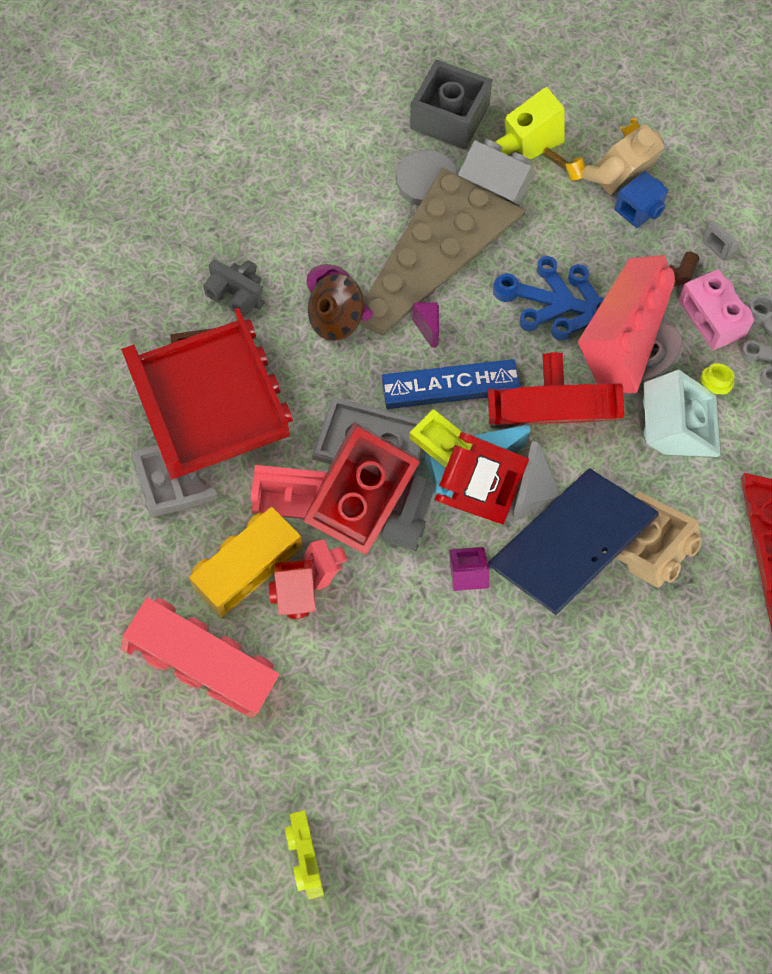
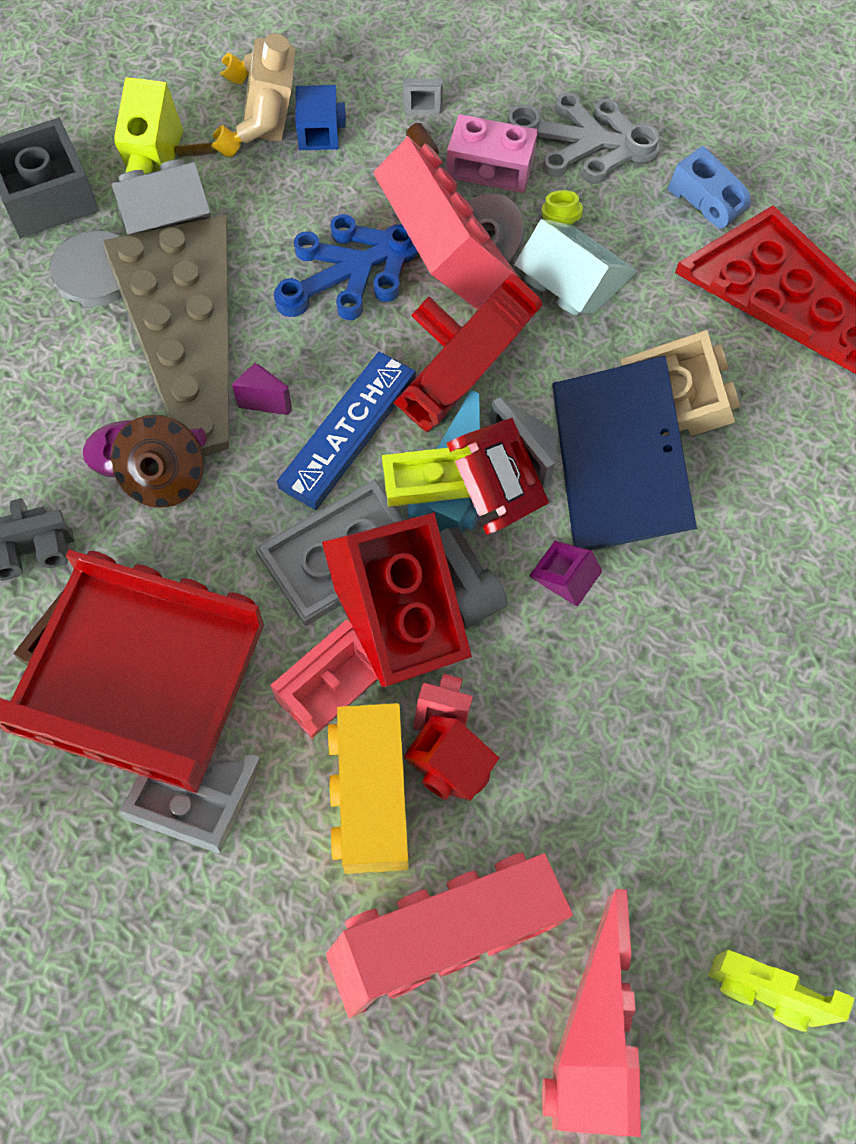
camera: 50 degrees left, 0 degrees up
none -> coral wedge [542,889,641,1137]

